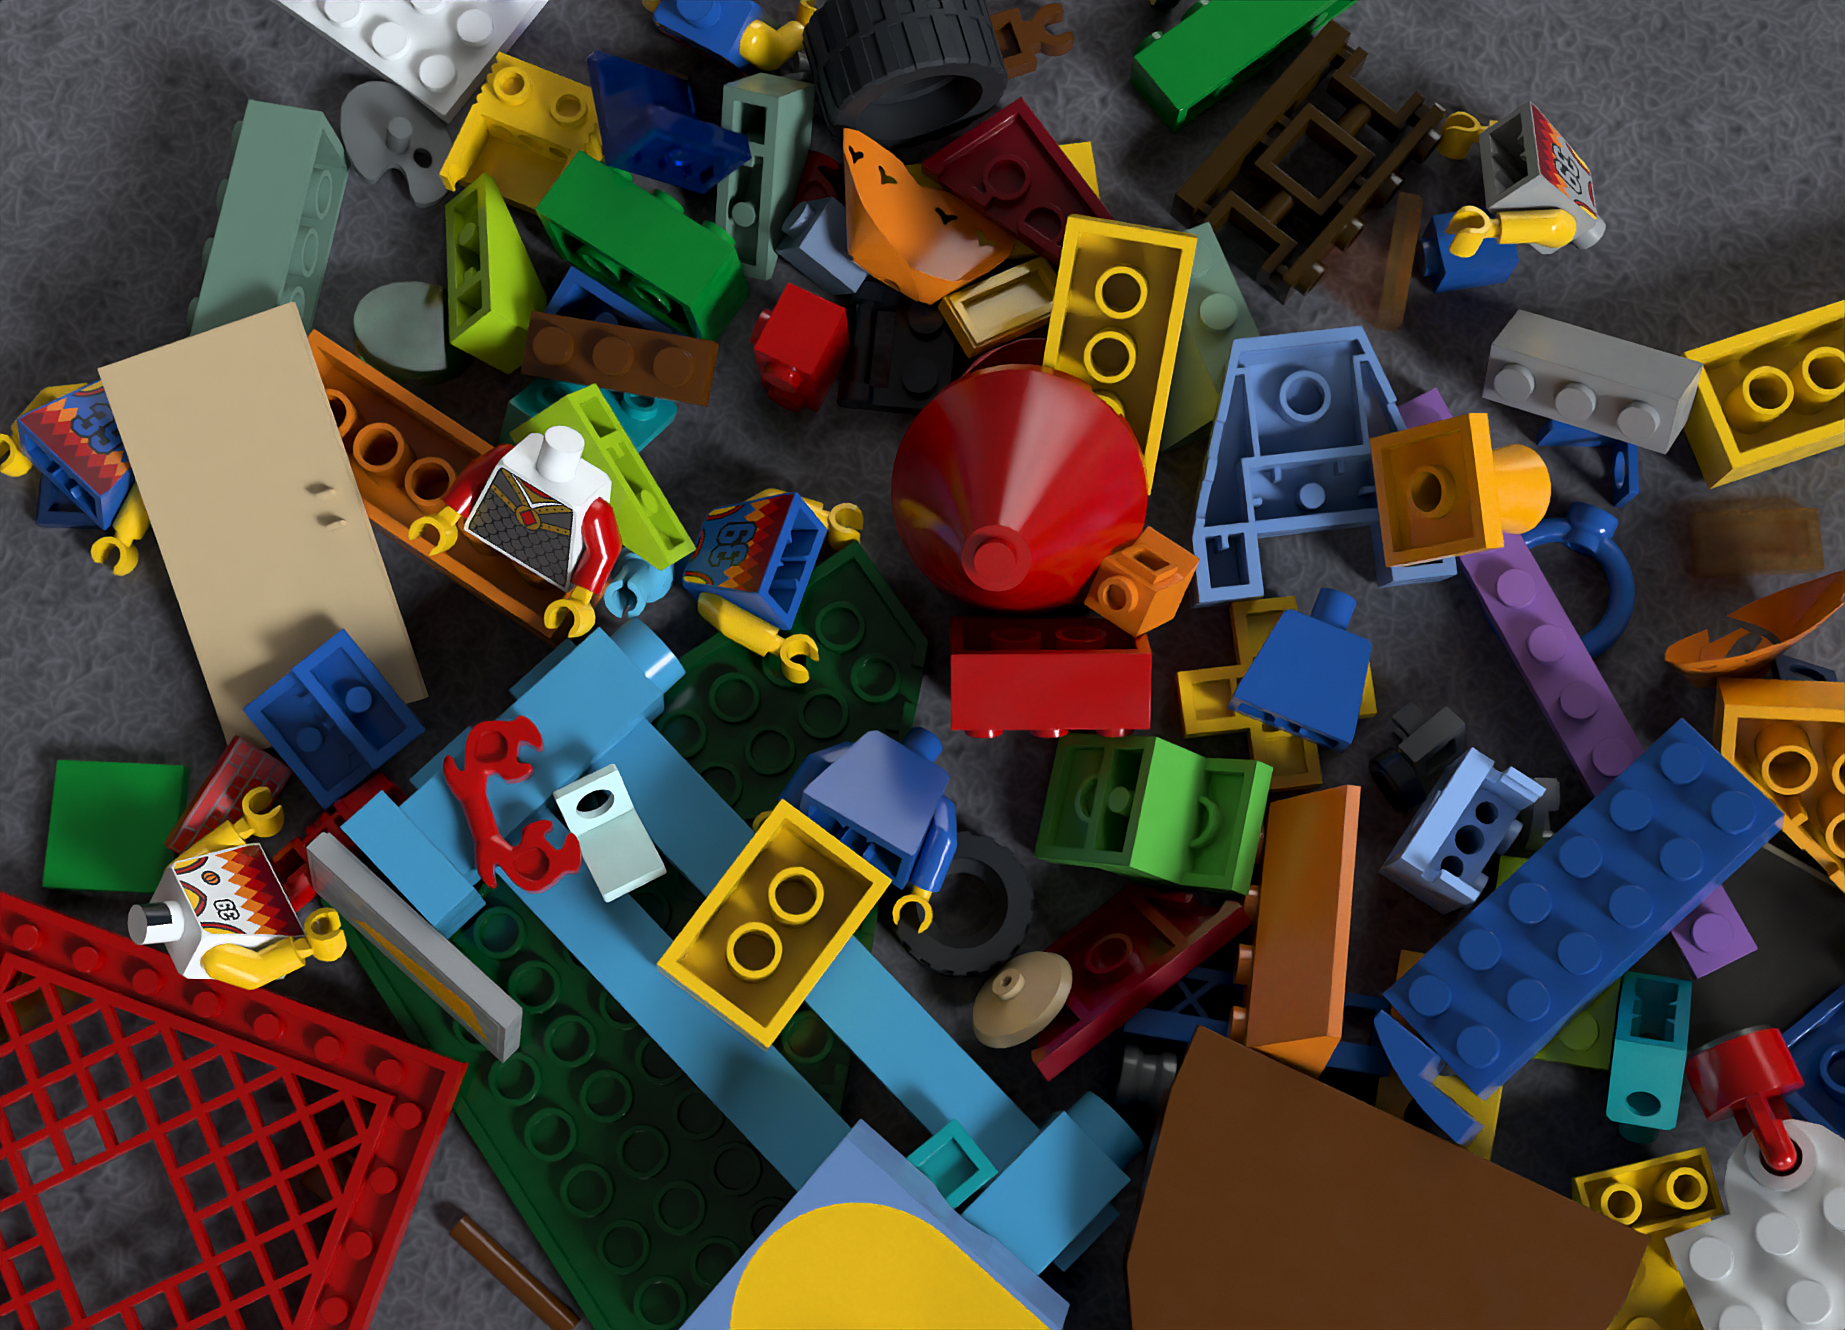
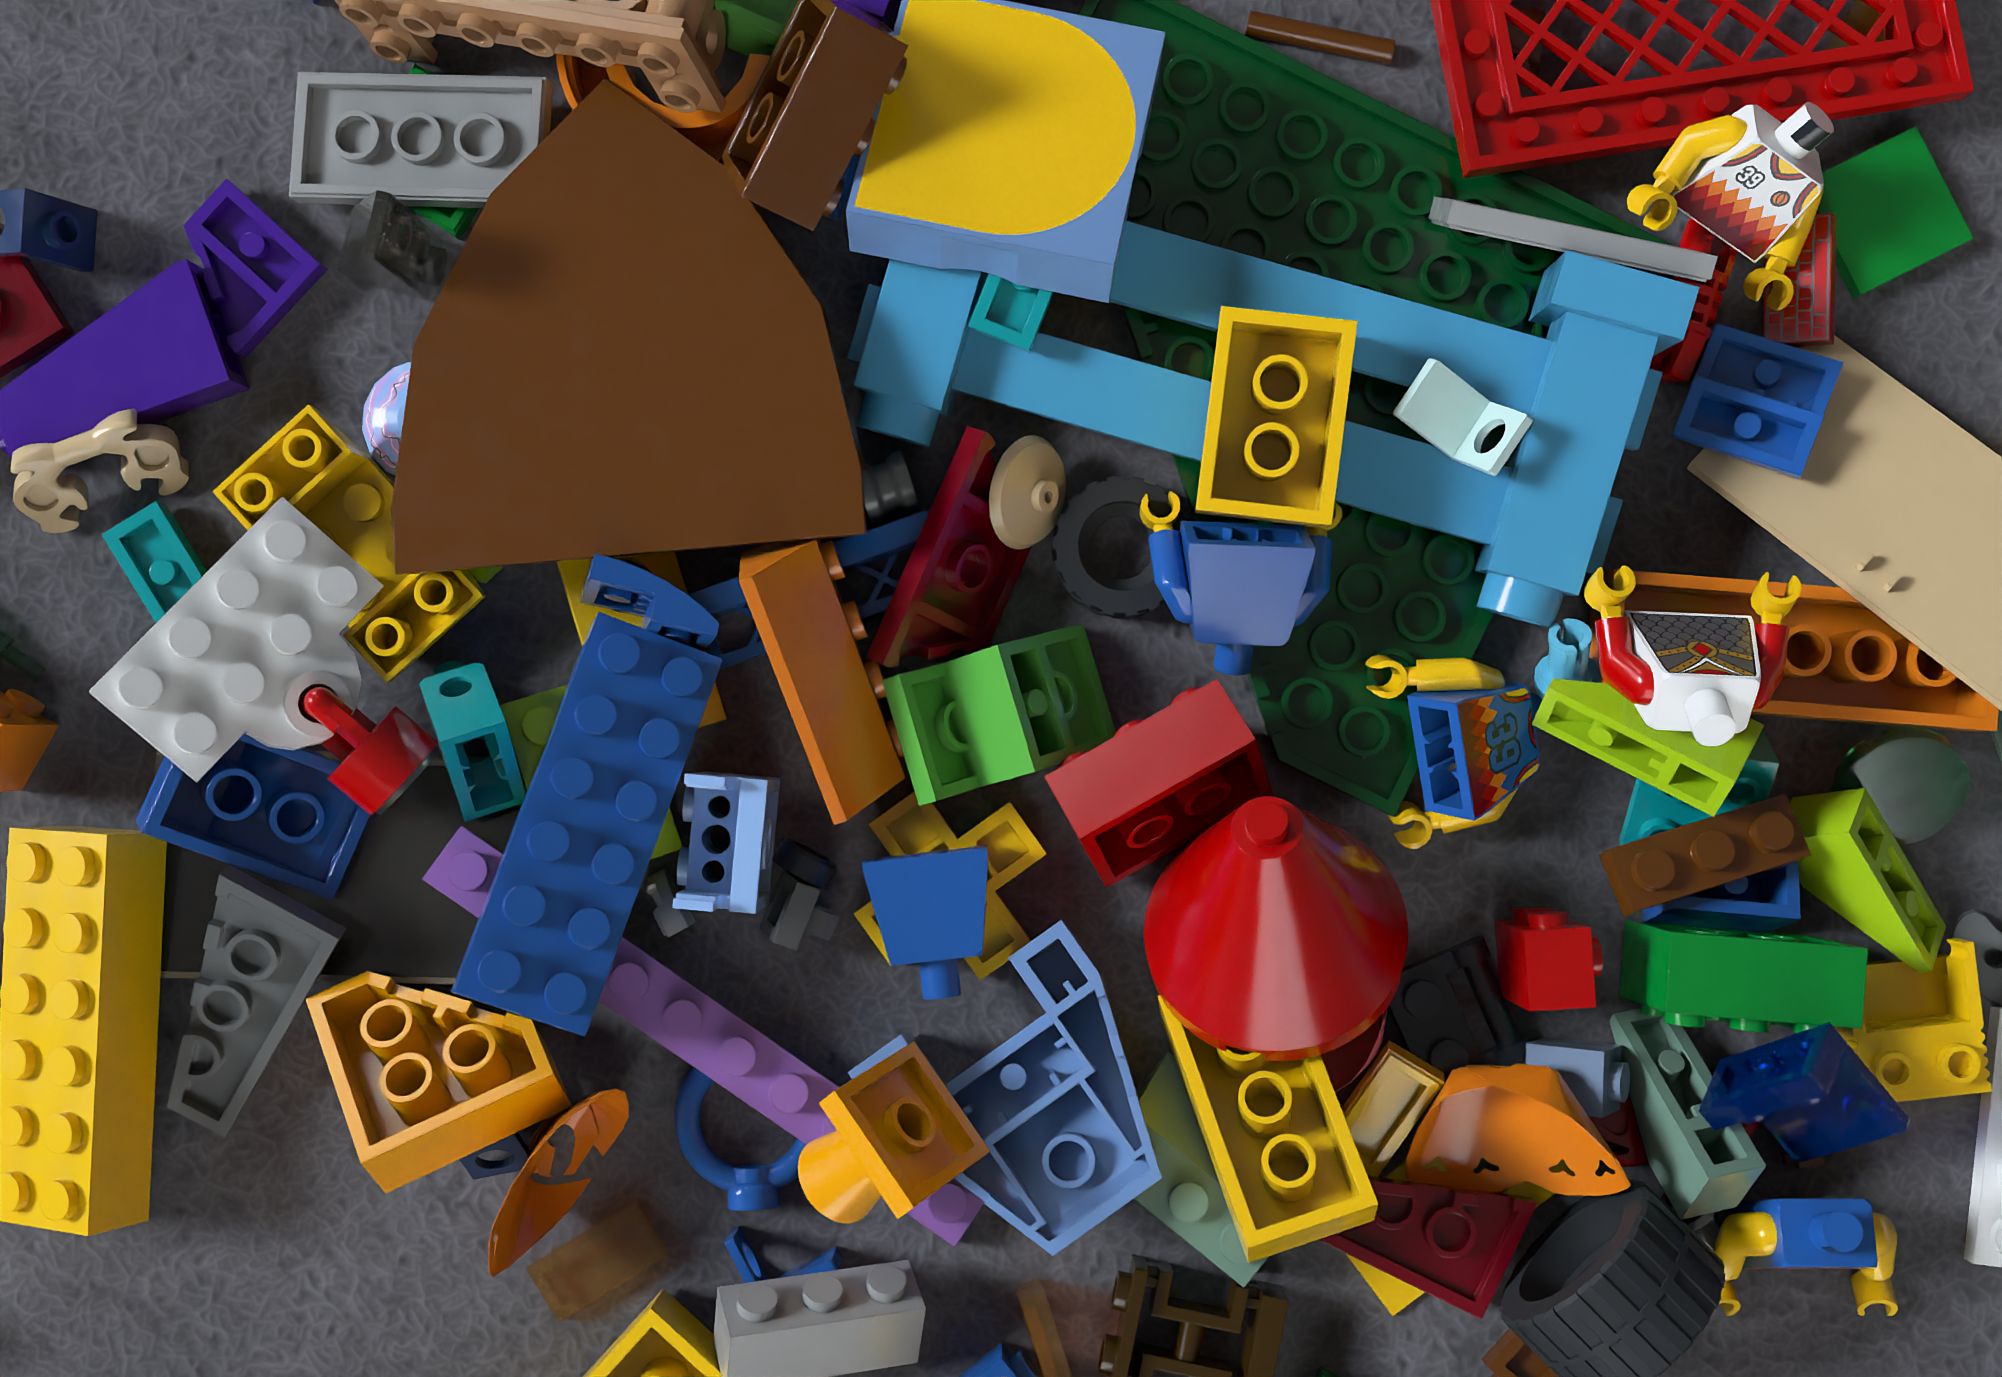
camera: 150 degrees right, 10 degrees up
red helmet [443,715,582,894] -> none
orange window [1084,526,1200,638] -> none

